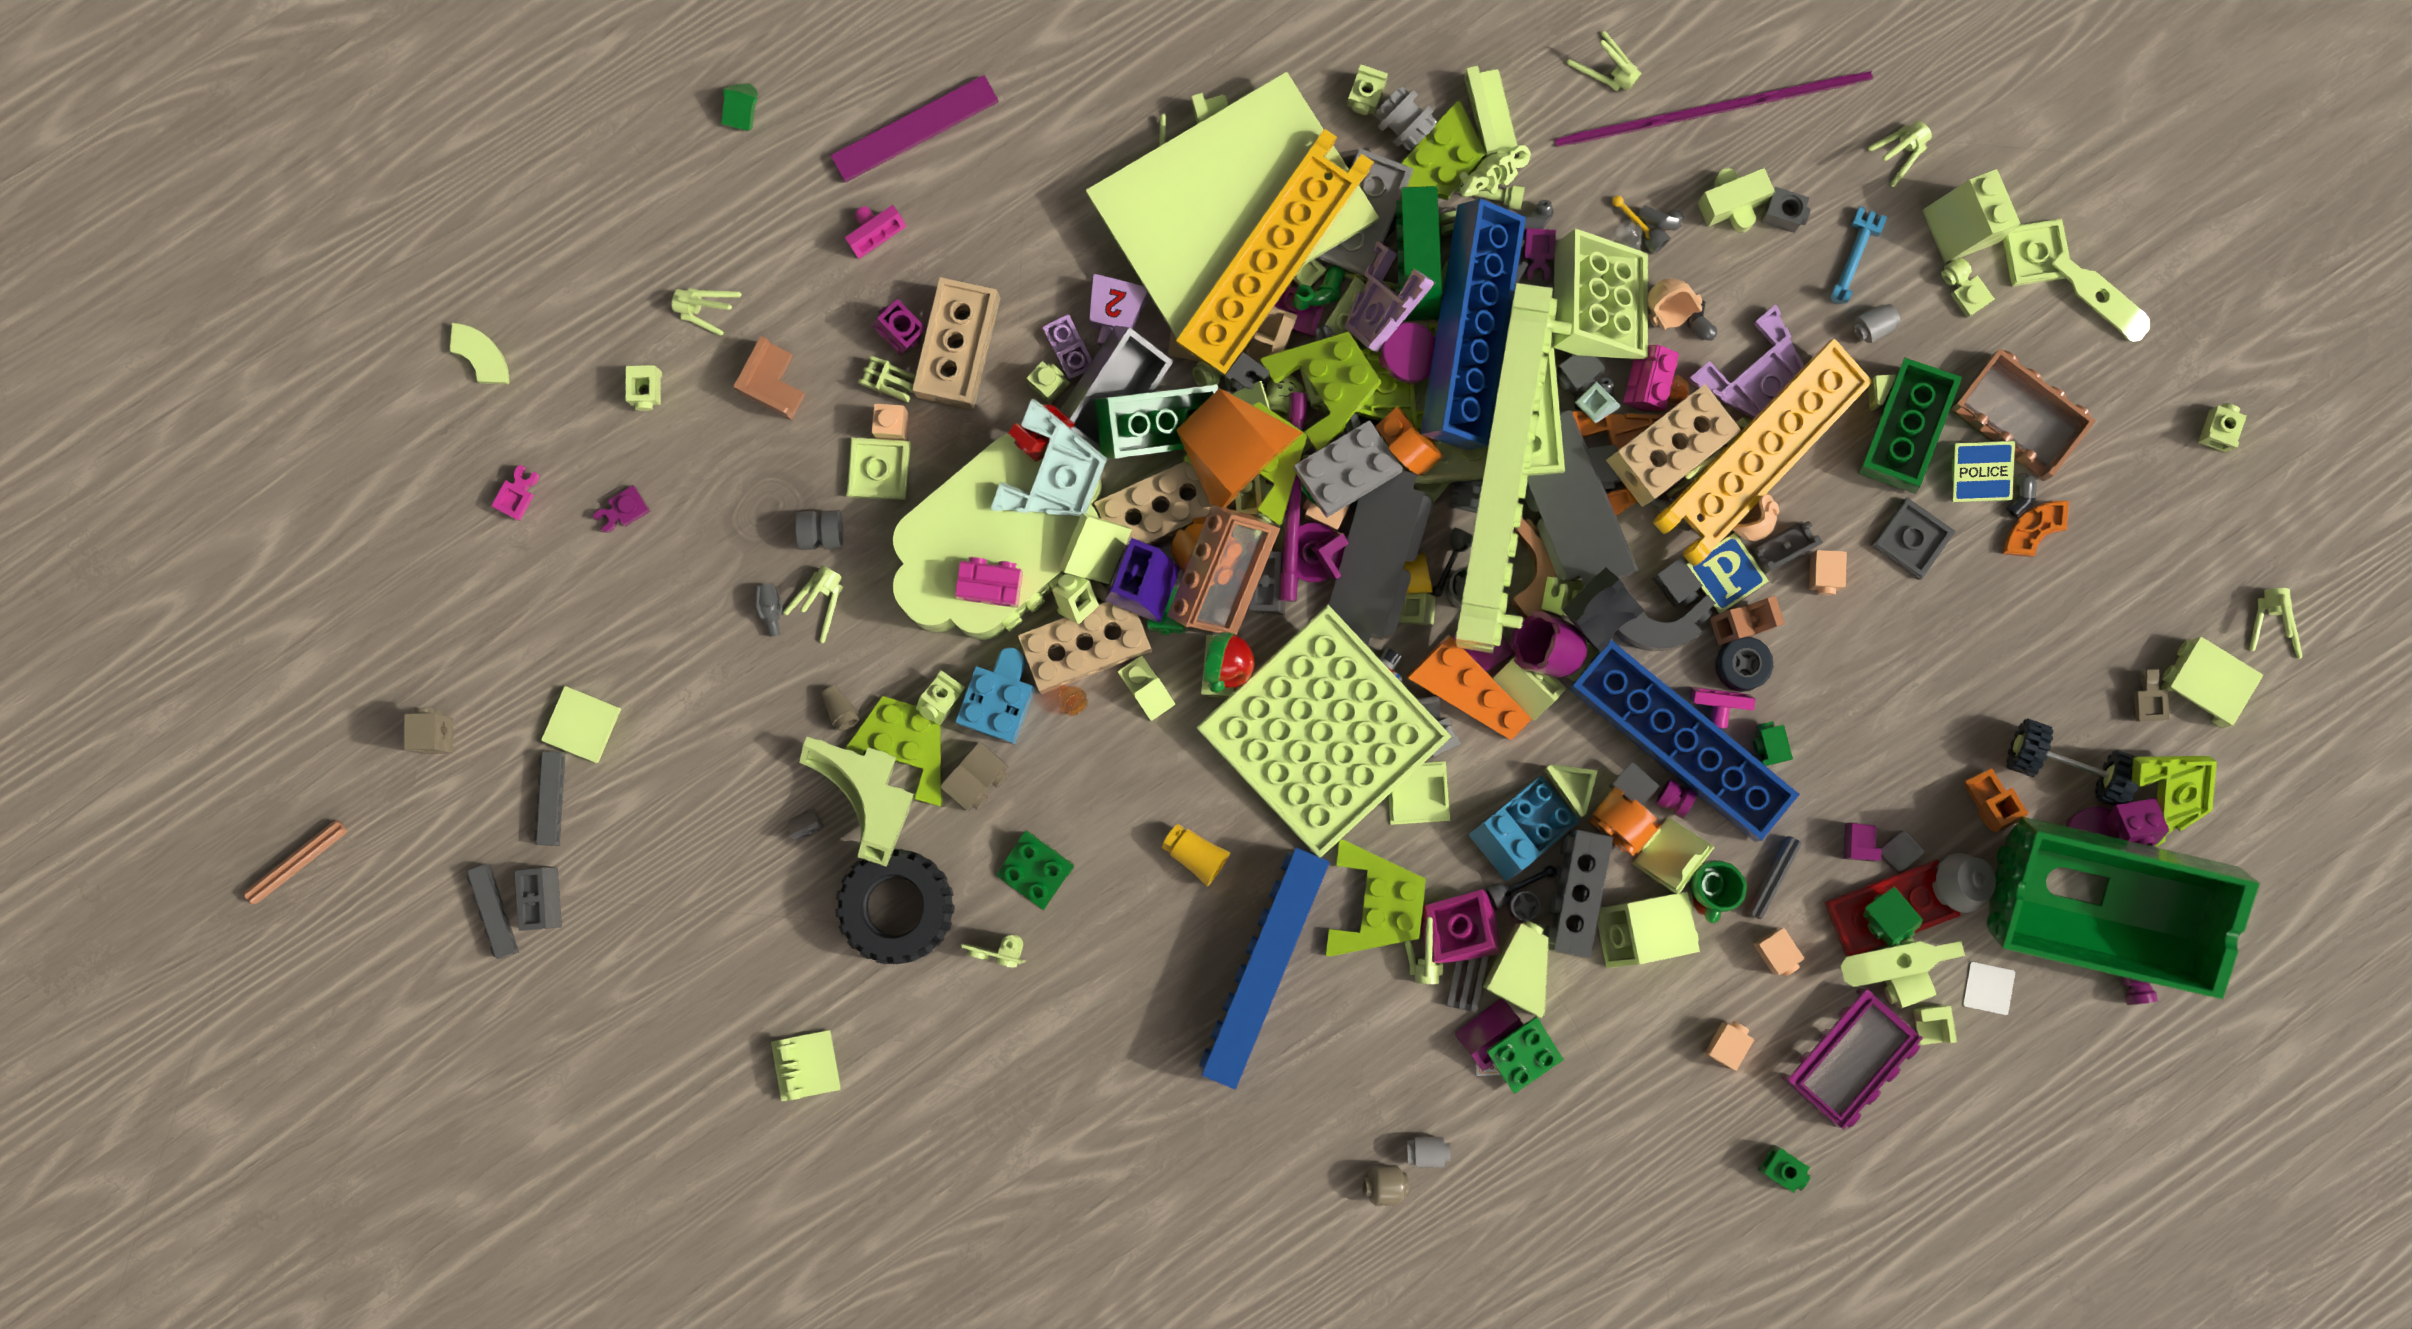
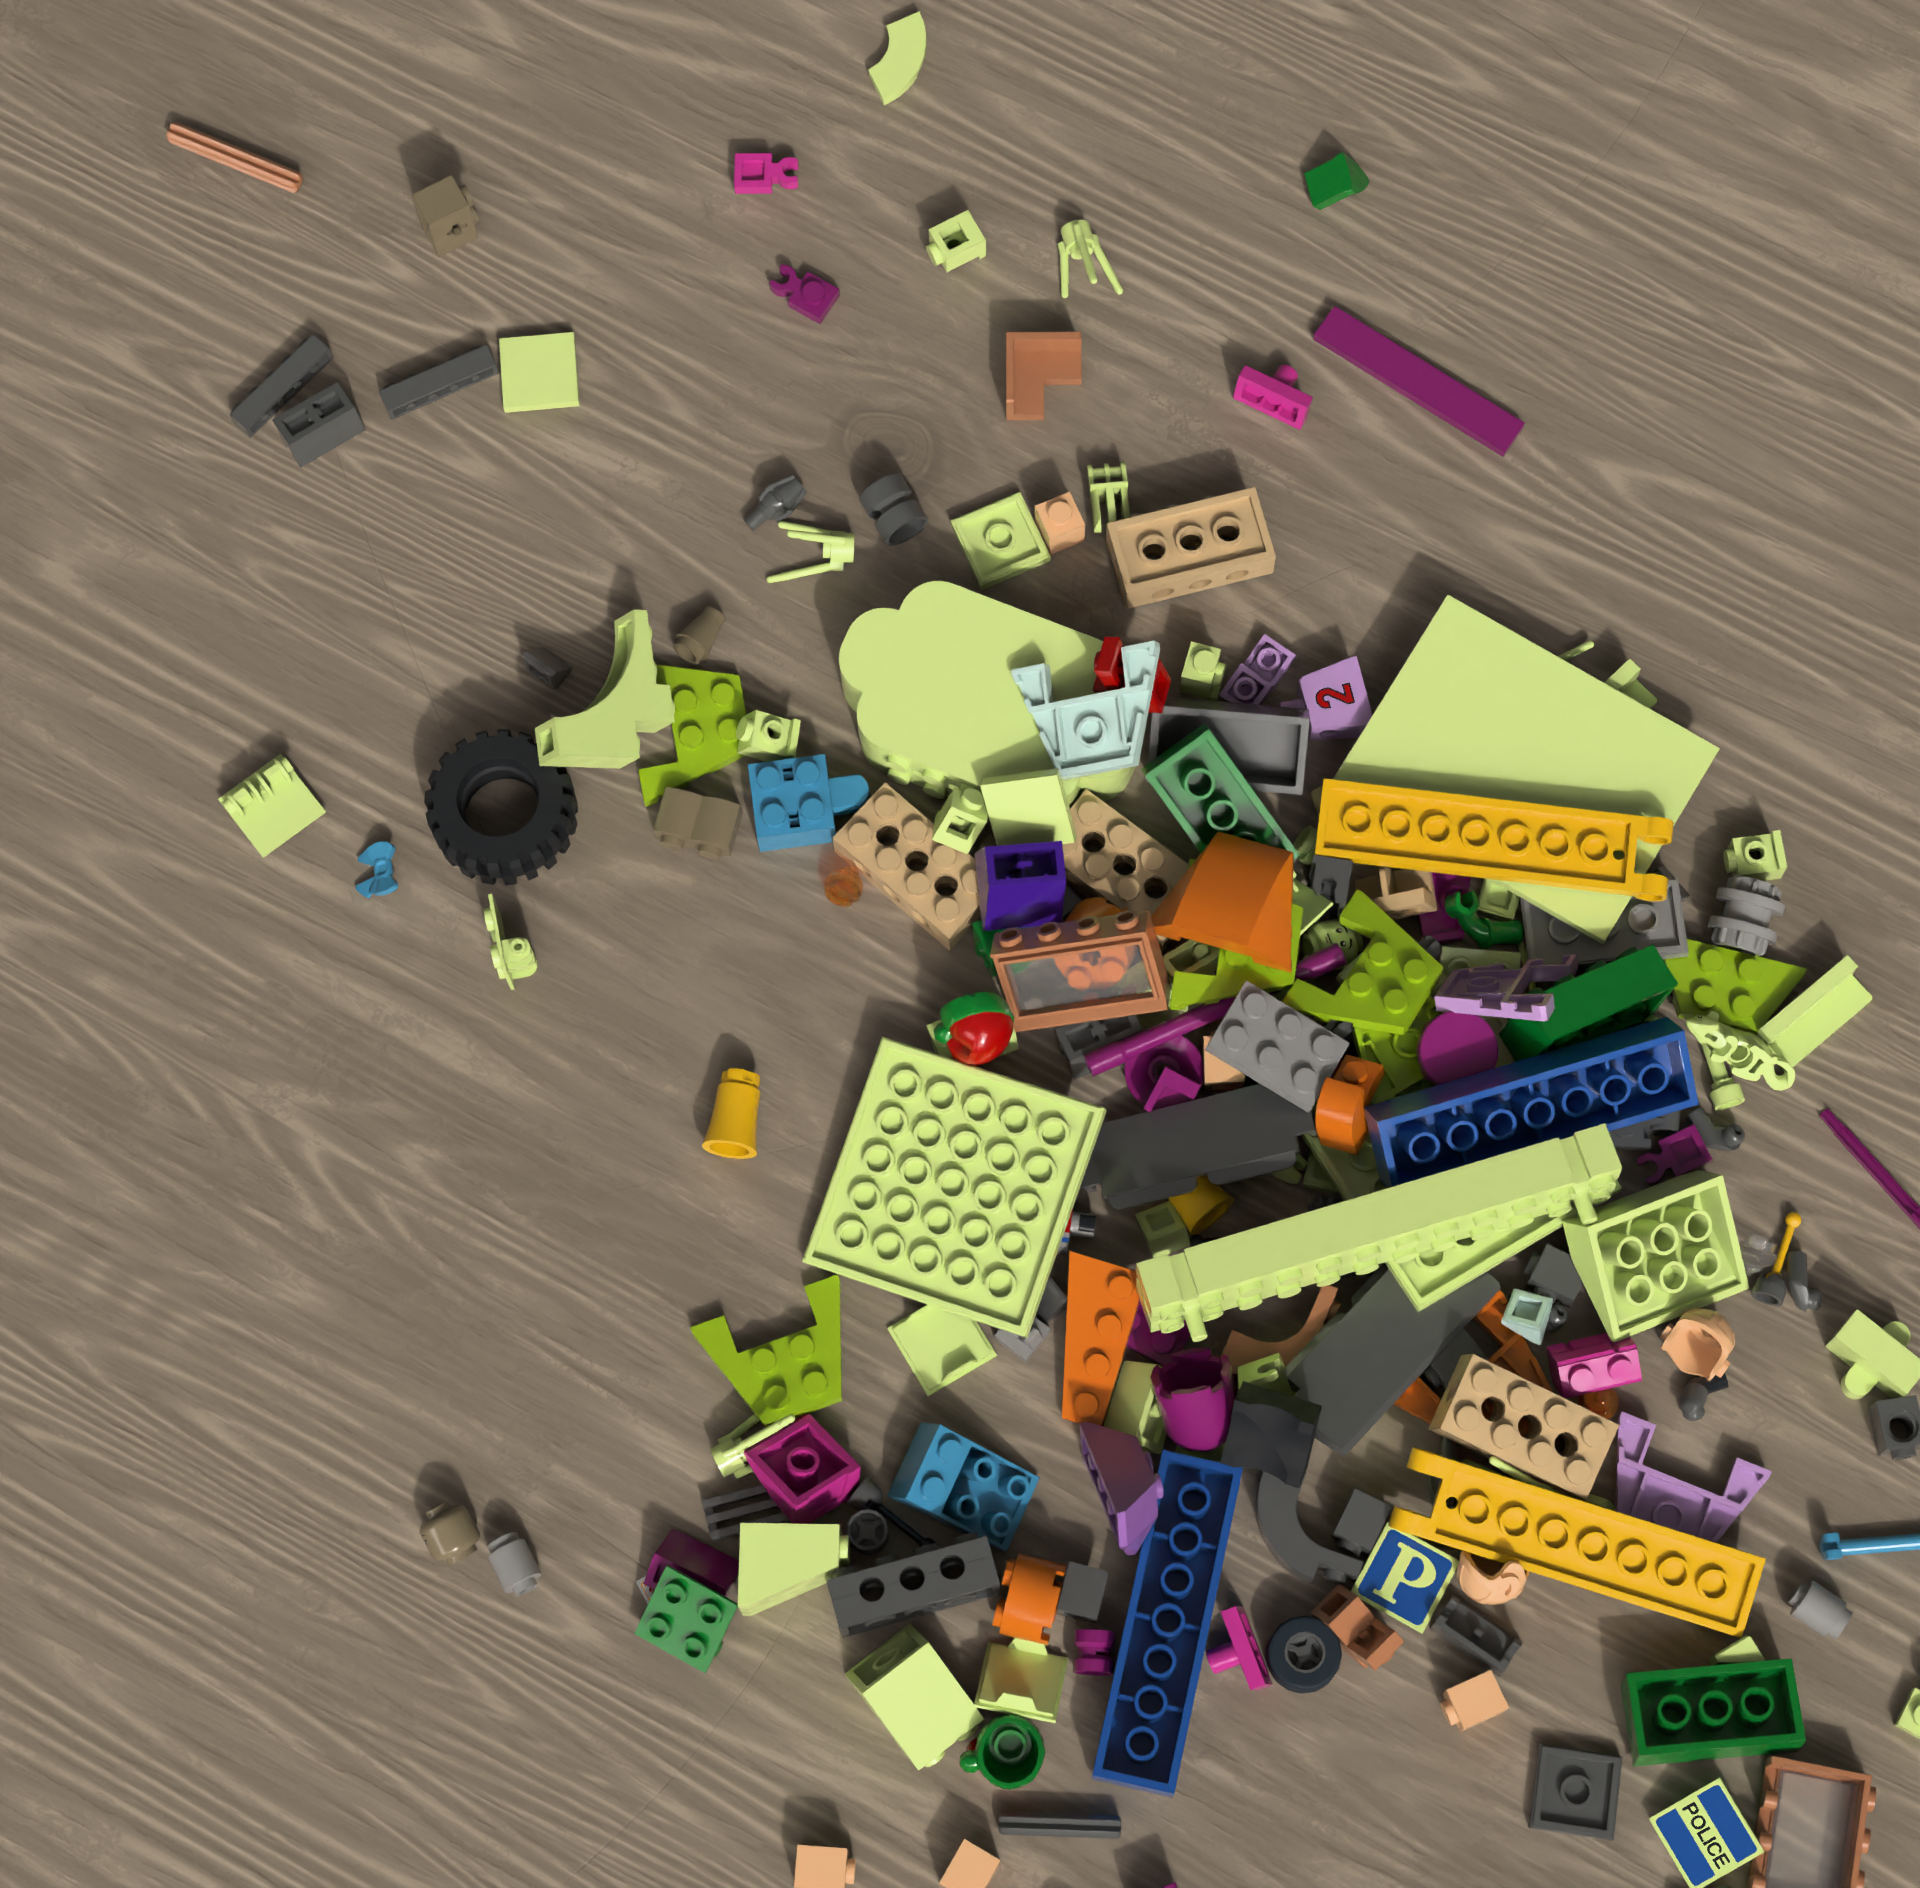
camera: 60 degrees right, 10 degrees down
magenta head [871,299,927,356] -> none
dark pink brick [955,557,1023,608] -> none
green hinge [996,830,1074,910] -> none
yellowish green slope [1118,655,1176,721] -> none
blue brick [1198,848,1330,1090] -> none
yellowish green slope [1543,764,1598,819] -> none
green brick [1753,721,1793,766] -> none
none -> dark azure piece [355,842,398,898]
none -> medium lavender wedge [1079,1422,1163,1555]

